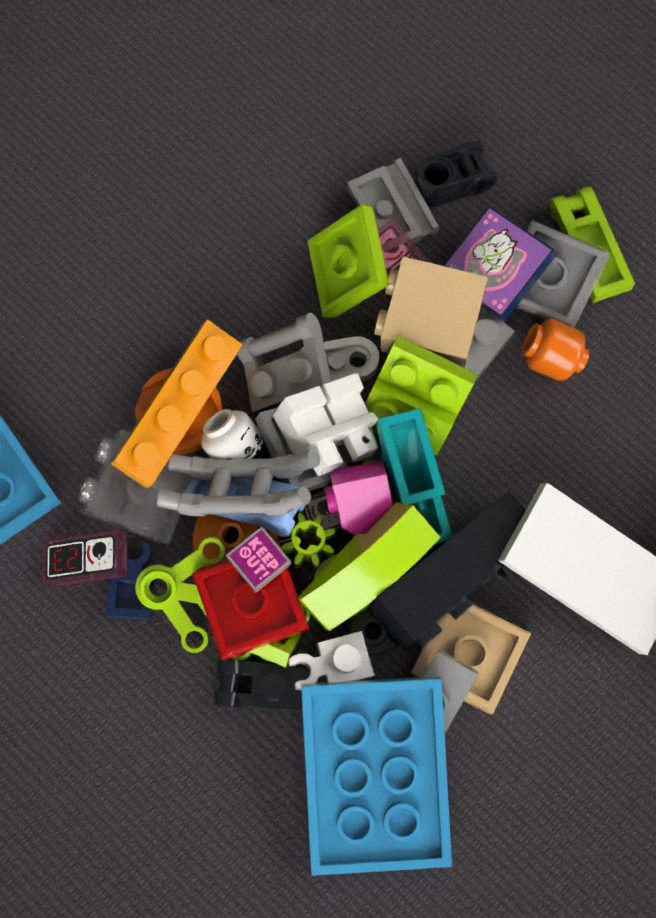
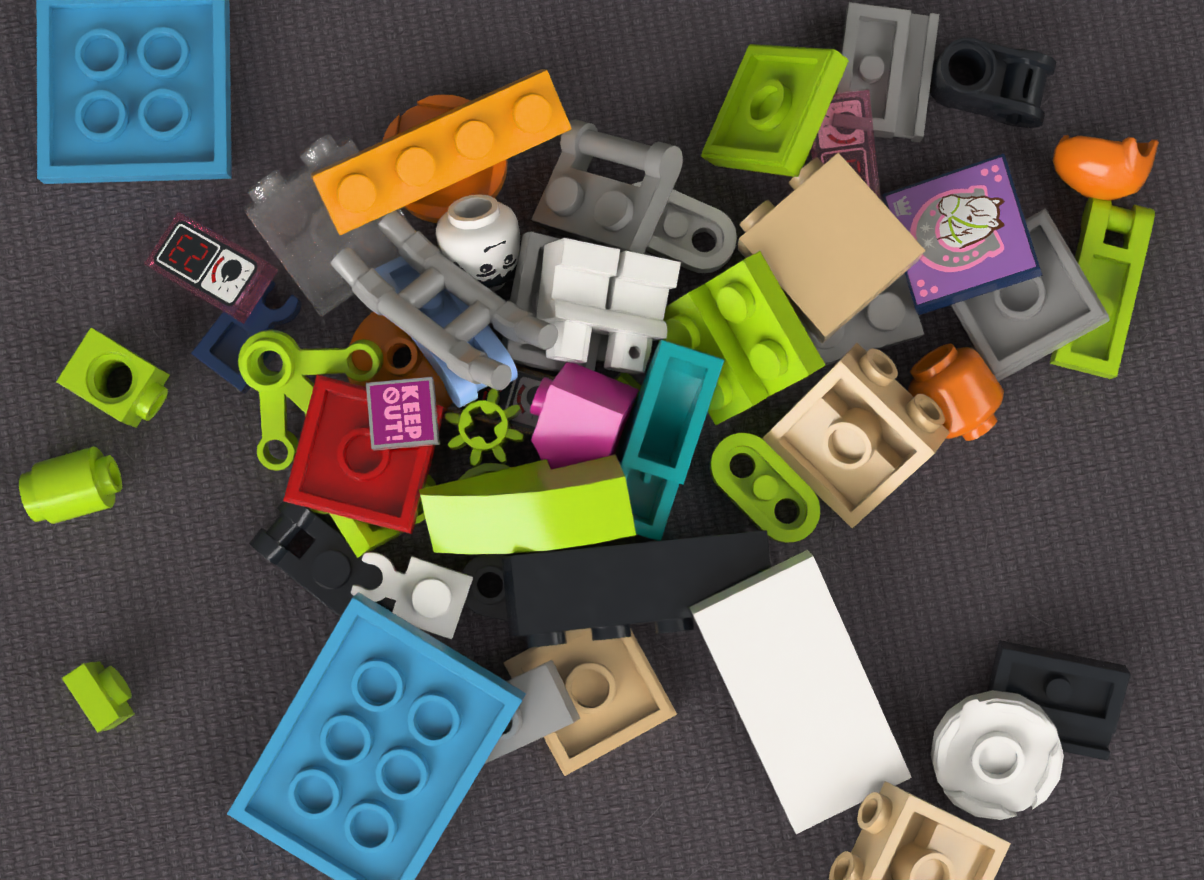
camera: 35 degrees right, 10 degrees up
none -> lime brick [19,446,122,524]
none -> lime brick [56,328,170,428]
none -> lime plate [62,661,135,733]
none -> lime plate [710,433,820,543]
none -> tan plate [762,343,950,528]
none -> orange hair [1053,135,1159,201]

